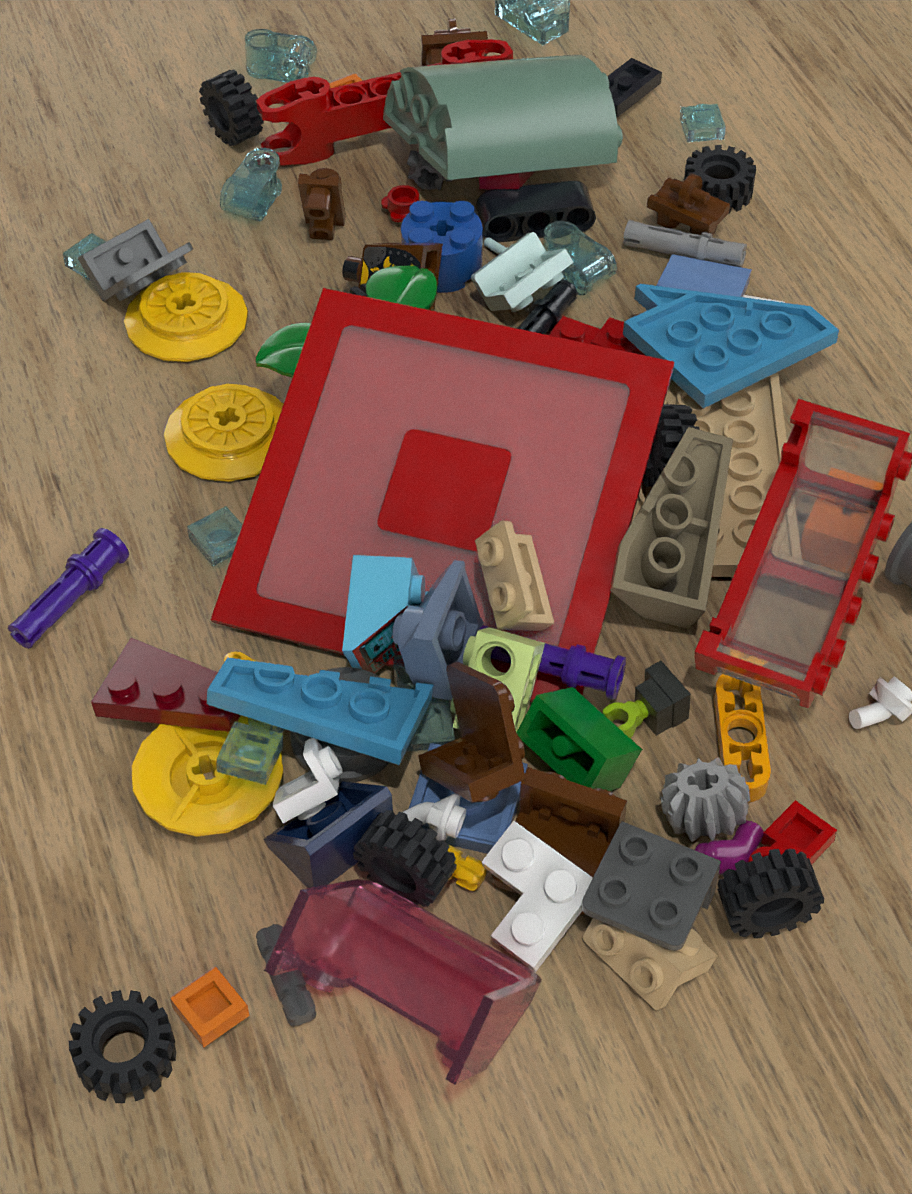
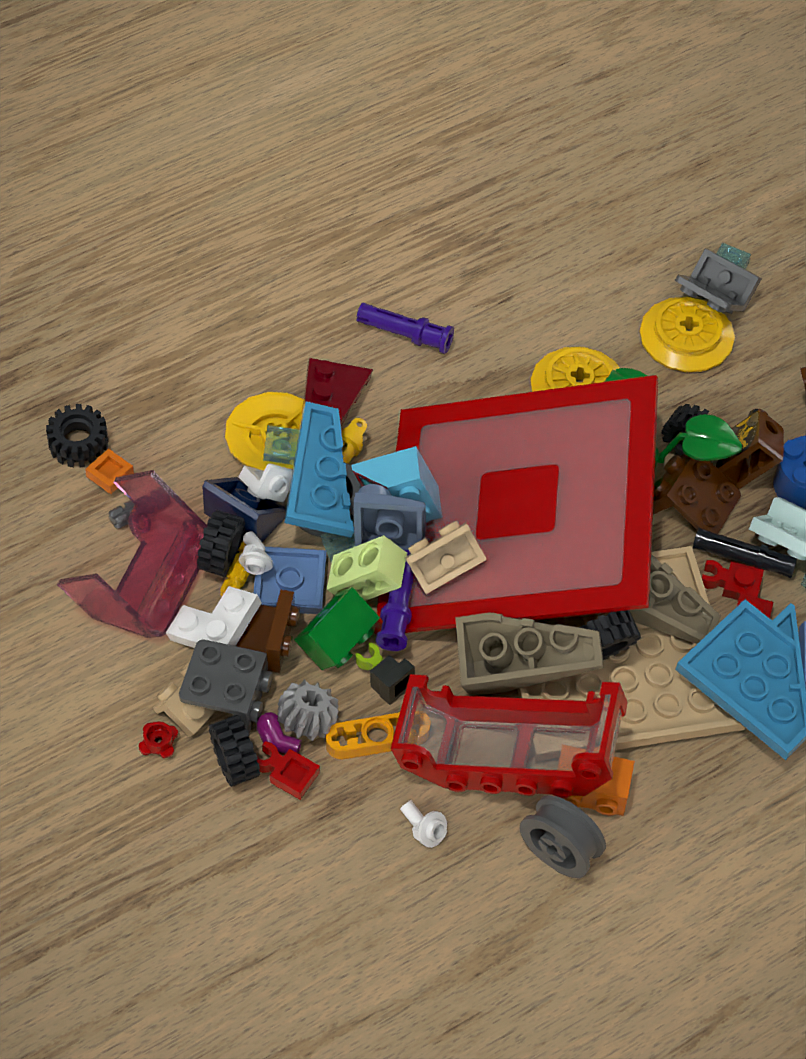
camera: 75 degrees right, 5 degrees up
clear light blue plate [187,506,242,566] -> none
reddish brown bracket [418,662,526,803] -> none
none -> red plate [139,721,178,758]

